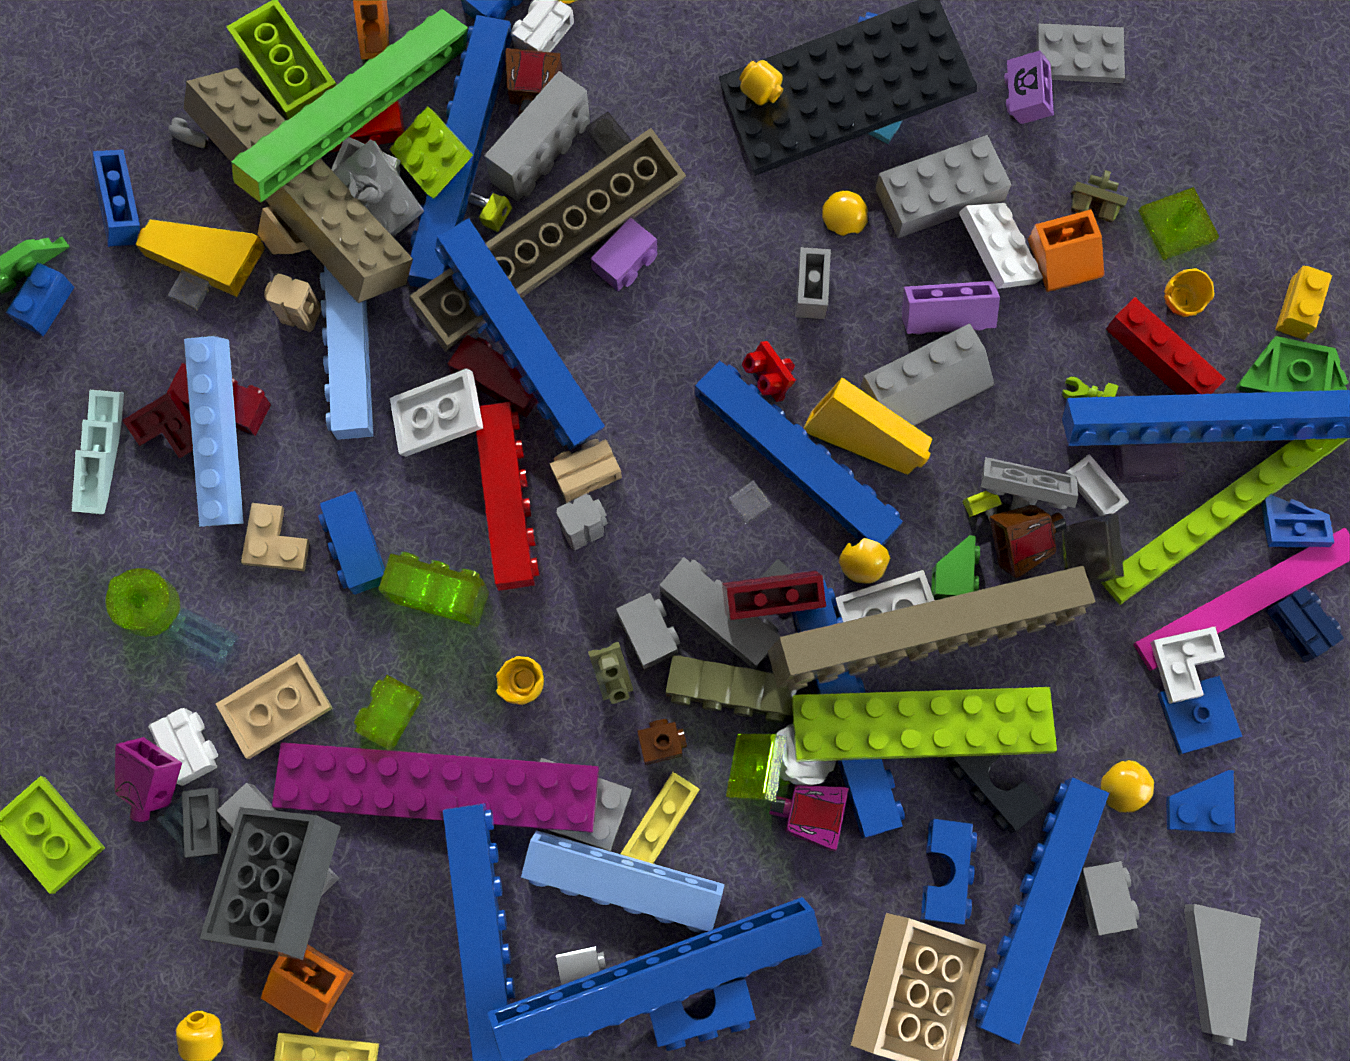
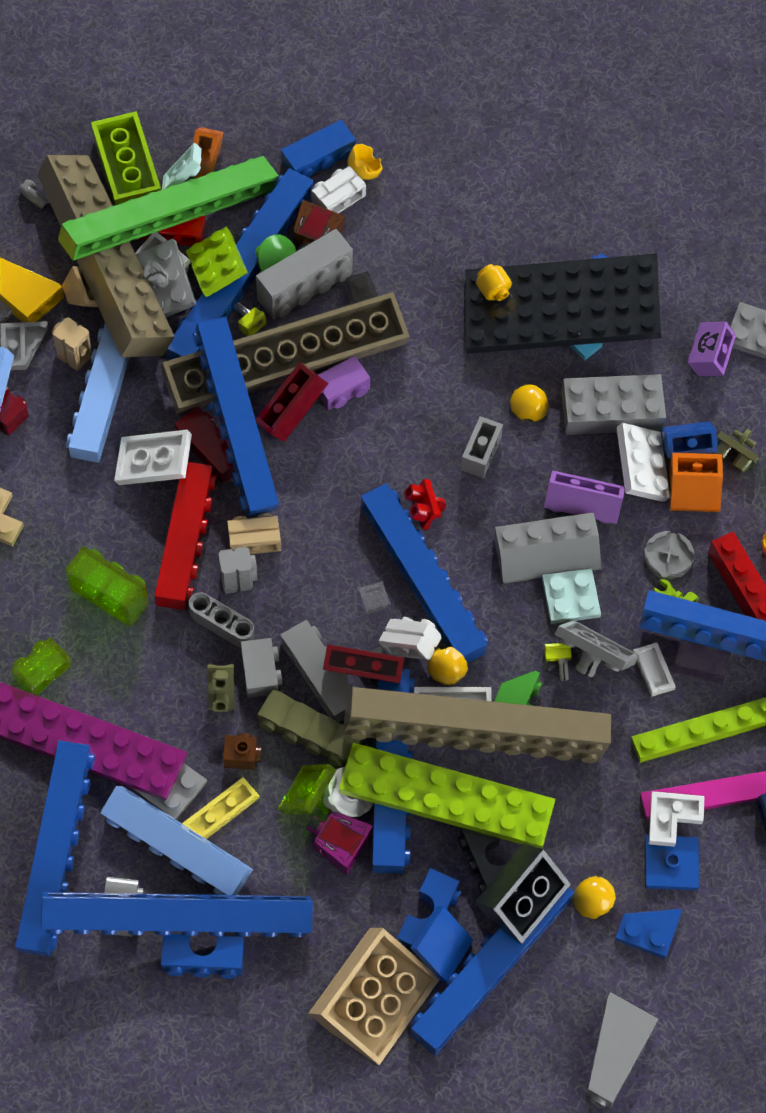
camera: 15 degrees right, 10 degrees down
blue brick [318,491,390,595] -> none
yellow hair [496,656,544,705] -> none
yellow slope [804,378,932,475] -> none
reddish brown torso [990,505,1066,578] -> none
clear smoke tile [1062,513,1124,585] -> none
light grey brick [1078,861,1139,936] -> none
none -> light grey wing [1,321,48,370]
none -> light aqua plate [162,143,202,190]
none -> light grey beam [189,593,255,648]
none -> bright green dish [255,235,297,272]
none -> dark red brick [256,362,329,442]
none -> white brick [379,617,441,660]
none -> blue tile [411,906,474,982]
none -> black slope [475,843,571,944]
none -> light aqua plate [542,568,601,624]
none -> light grey tile [644,531,694,579]
none -> blue brick [661,421,718,458]

